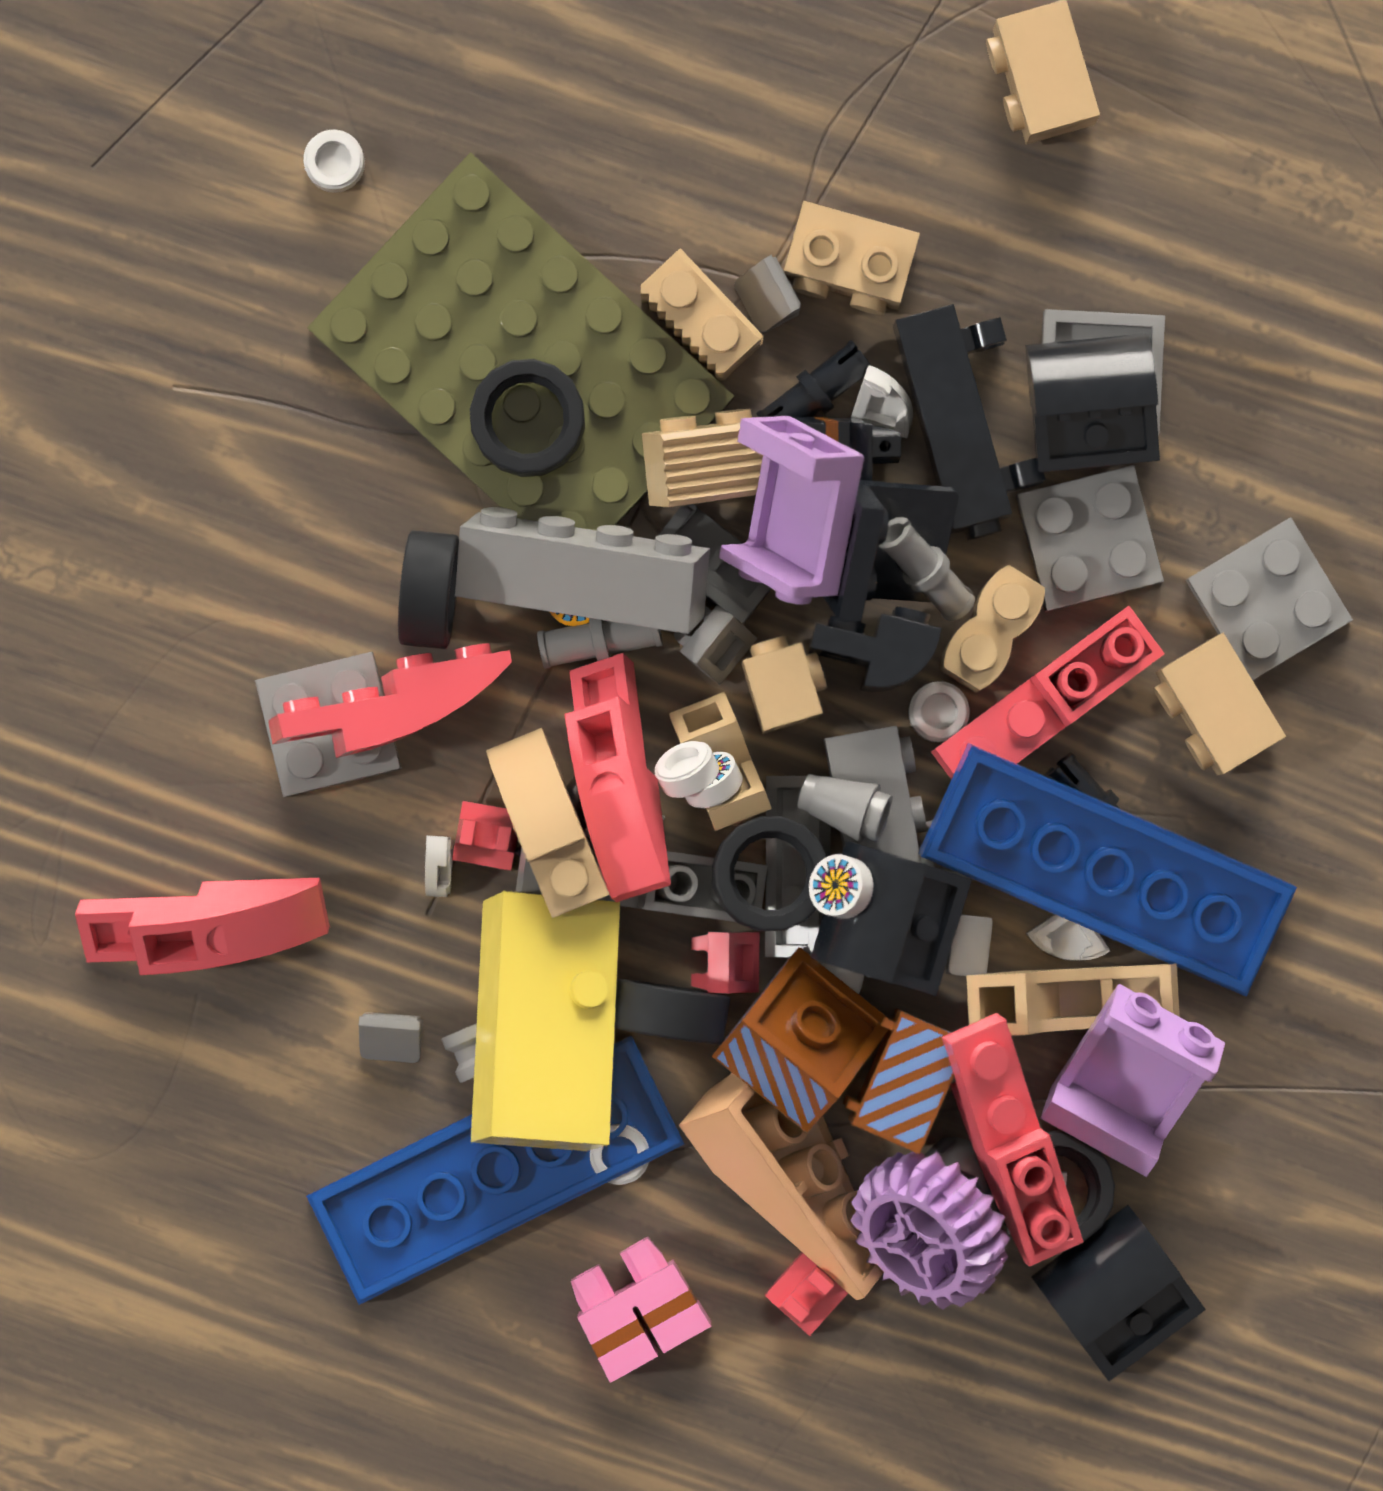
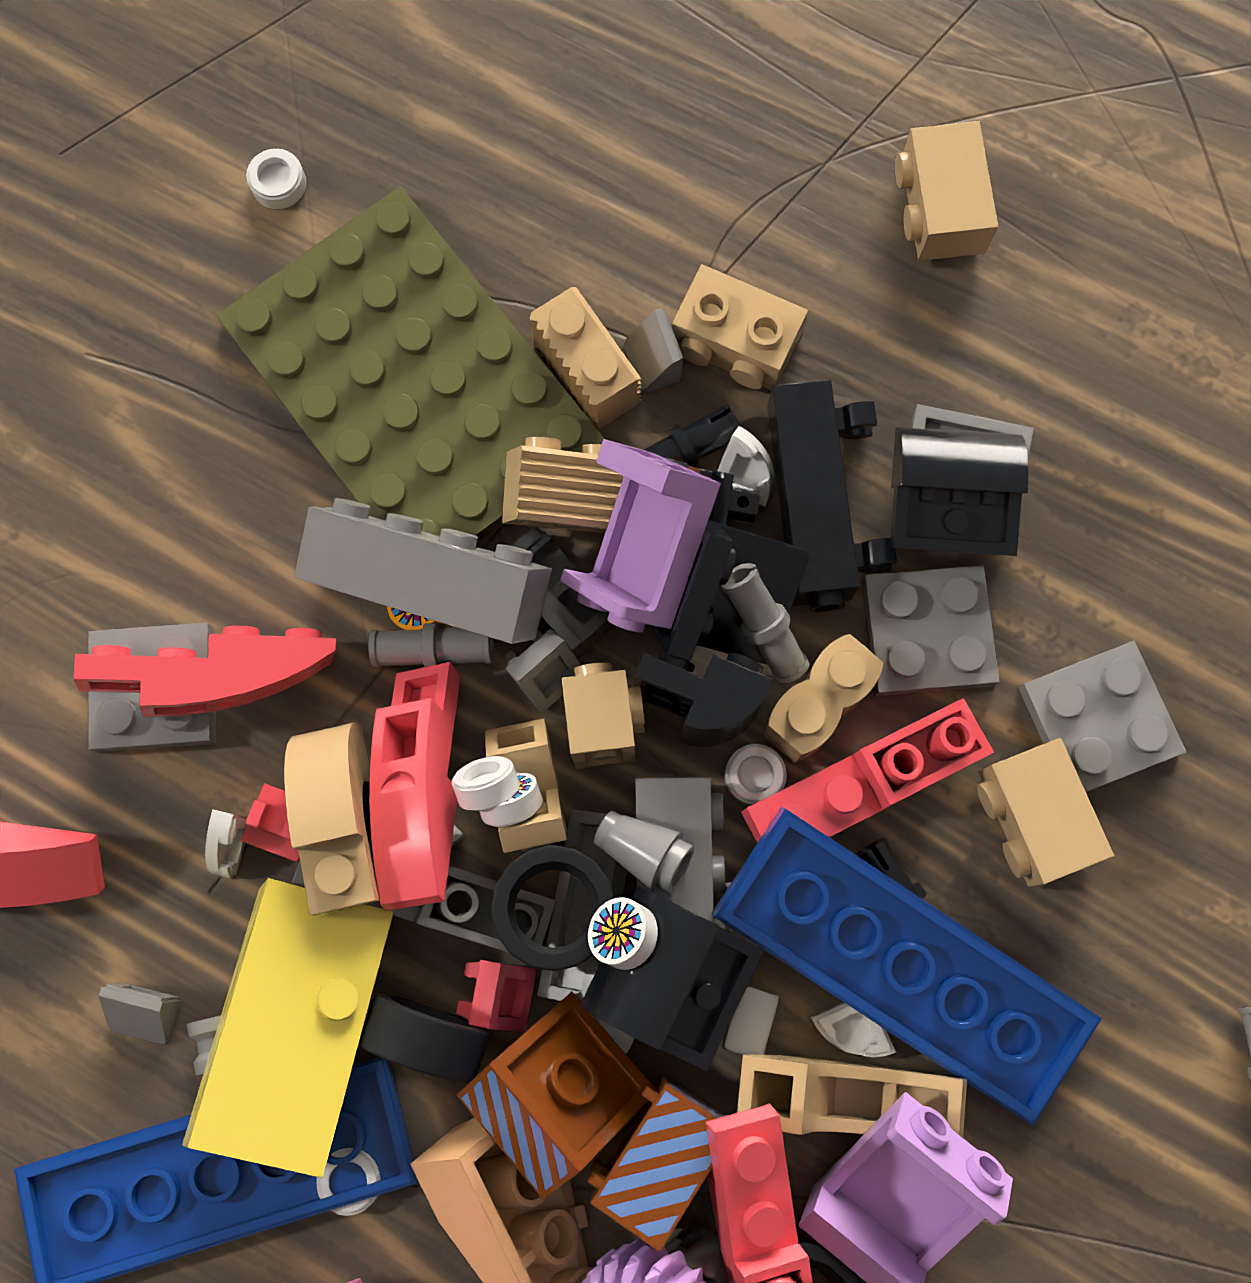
camera: 10 degrees right, 10 degrees down
black tyre [398,531,459,649] -> none
black tyre [470,359,585,477] -> none

